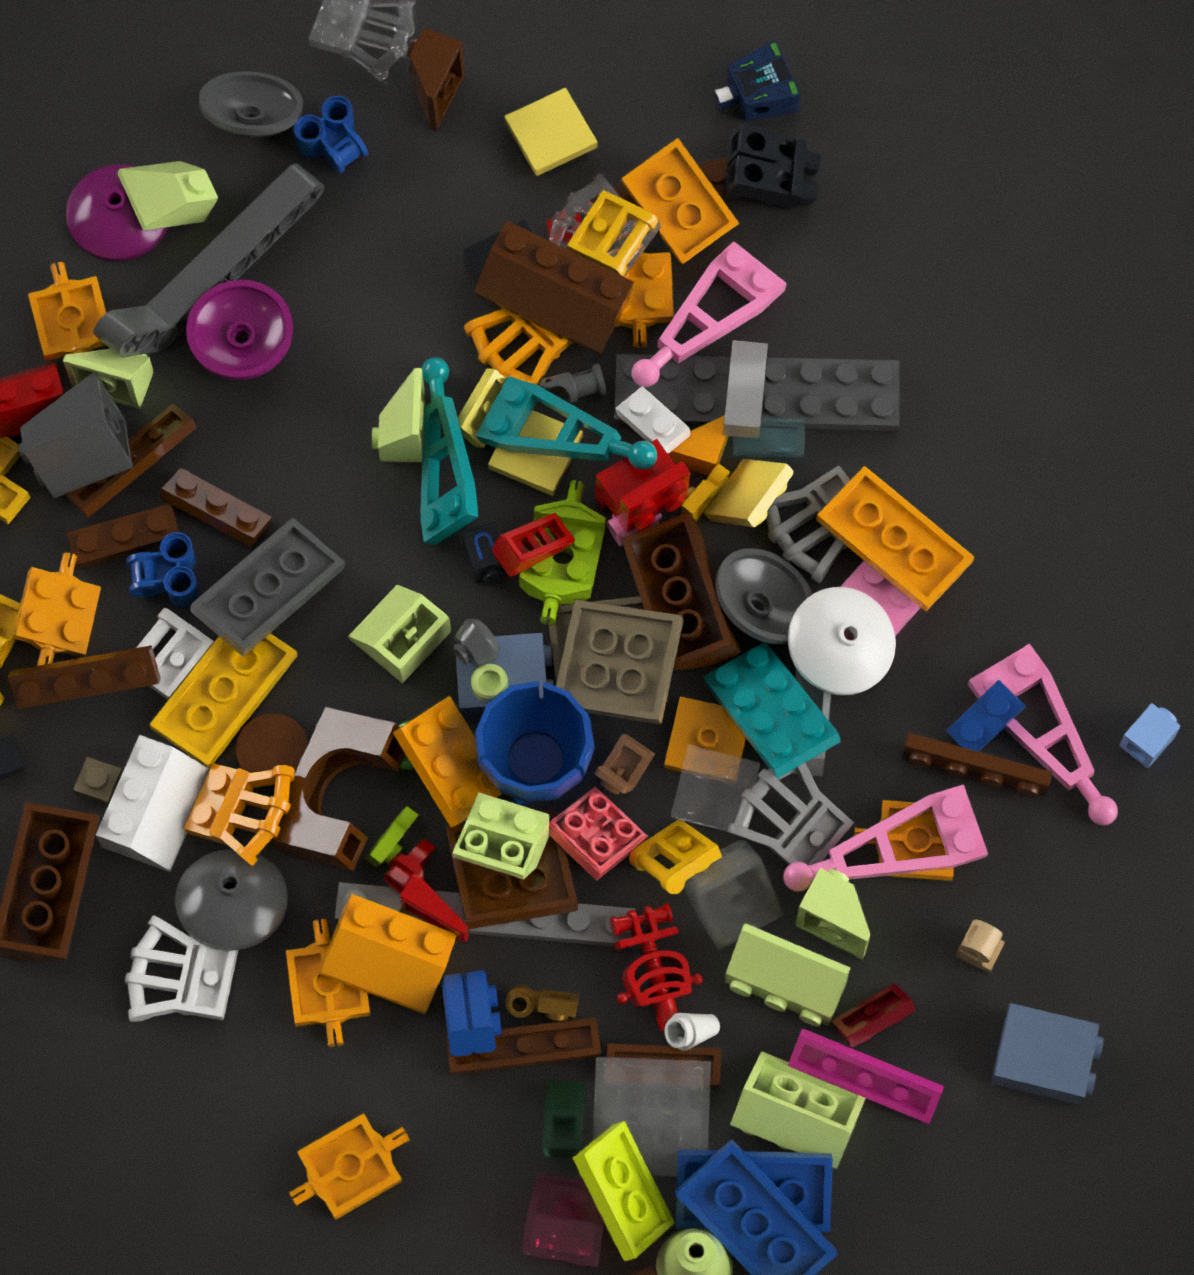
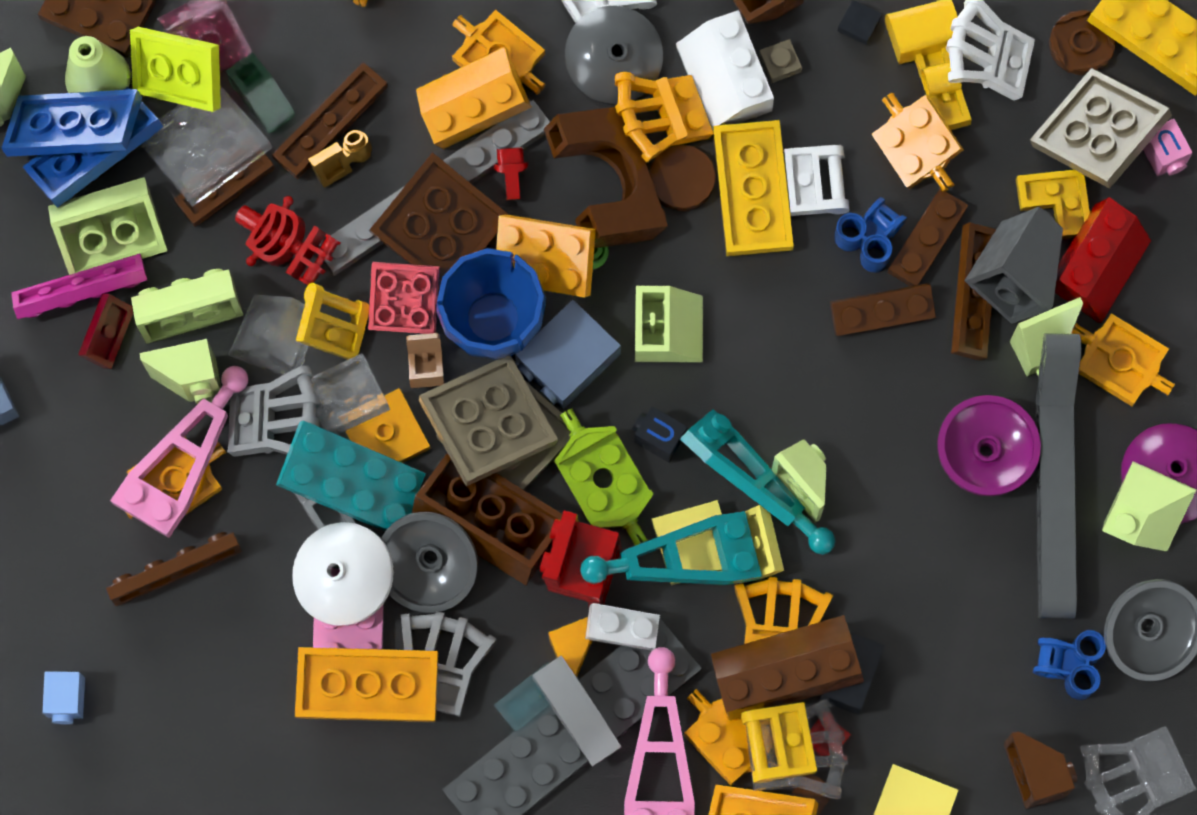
camera: 140 degrees right, 5 degrees up
reddish brown plate [8,645,161,709] -> none
dark grey plate [191,518,345,657] -> none
lime plate [364,806,418,868] -> none
red slope [400,873,469,943] -> none
blue brick [441,970,502,1057] -> none
yellowish green slope [452,793,549,879] -> none
dark grey cone [453,618,500,666] -> none
yellowish green tile [471,664,508,703] -> none
red slope [492,512,575,577] -> none
dark grey piece [540,364,606,408] -> none
white cone [665,1013,720,1051] -> none
yellow plate [681,464,730,521] -> none
light yellow tile [704,459,794,527] -> none
blue plate [946,680,1026,752] -> none
tan leg [956,919,1005,974] -> none
bright pink plate [968,644,1118,825] -> none

